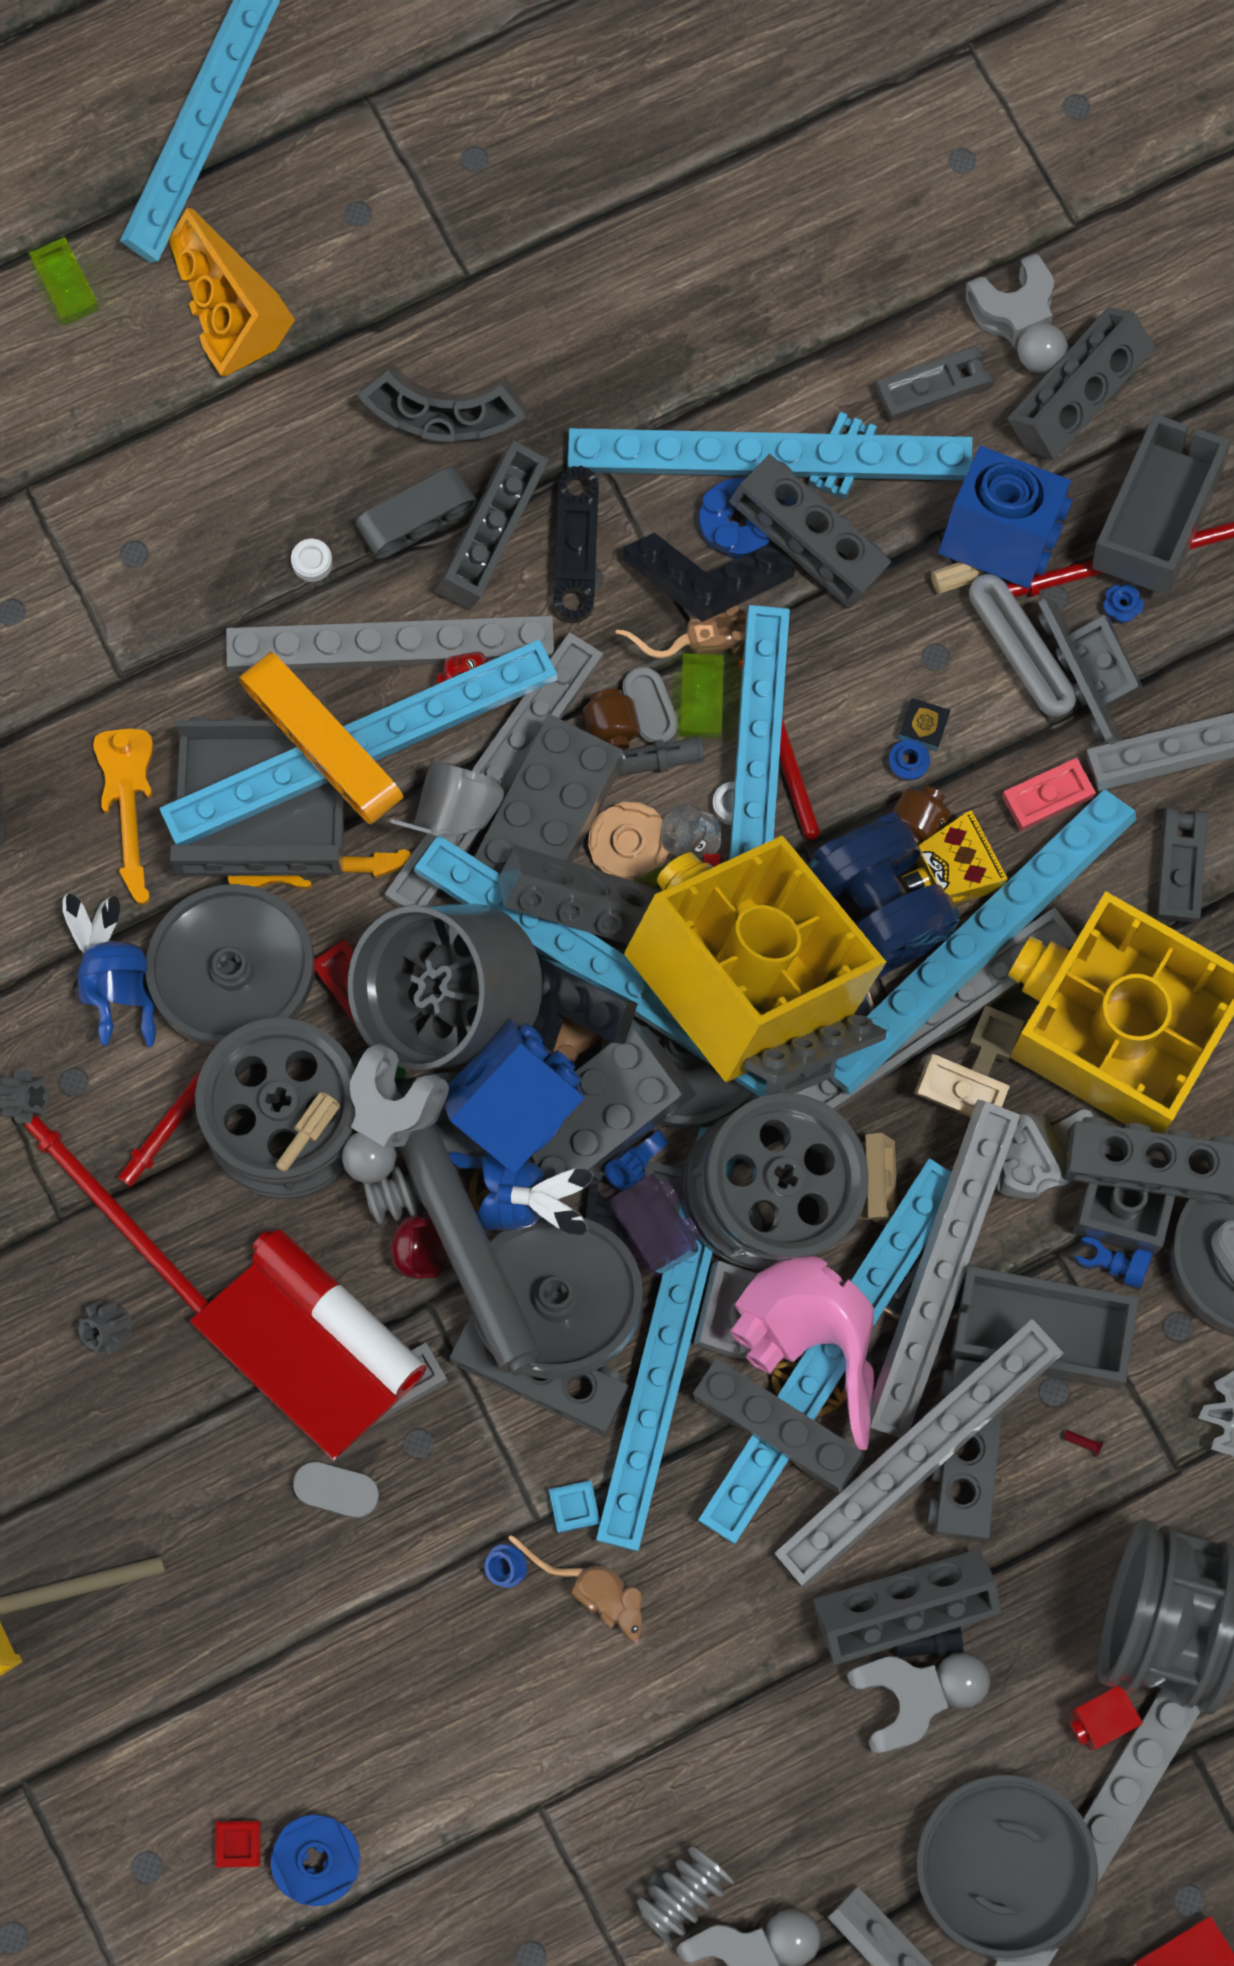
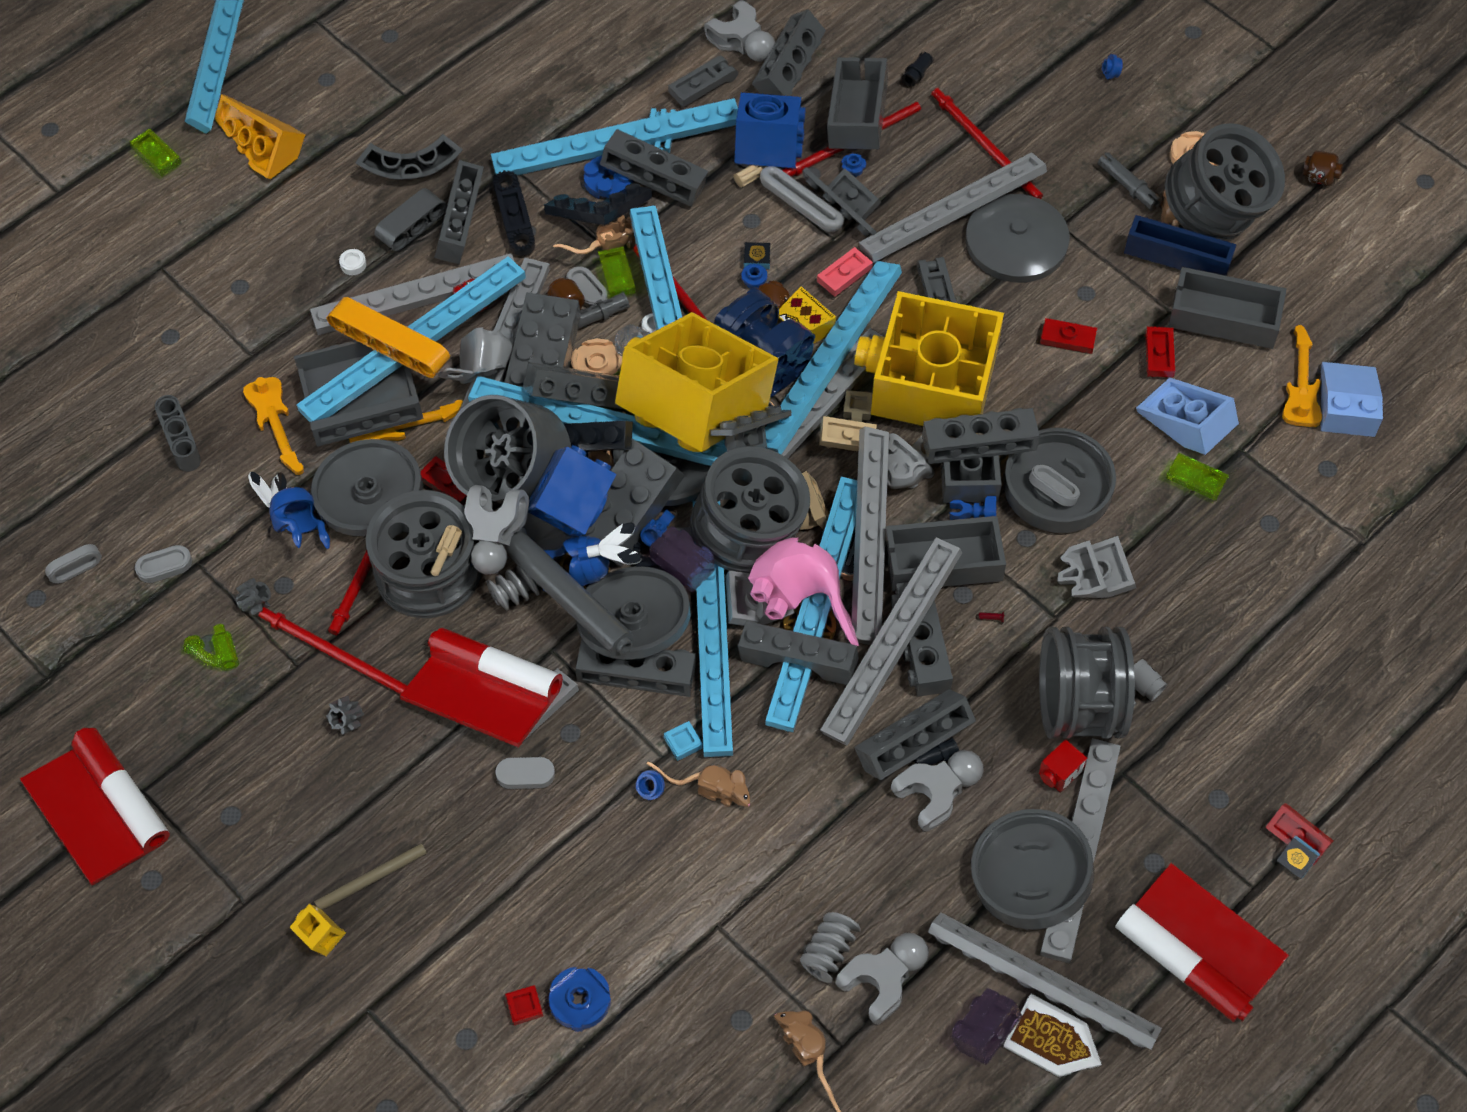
camera: 15 degrees left, 15 degrees down
dark red hair [390,1215,447,1279] -> none

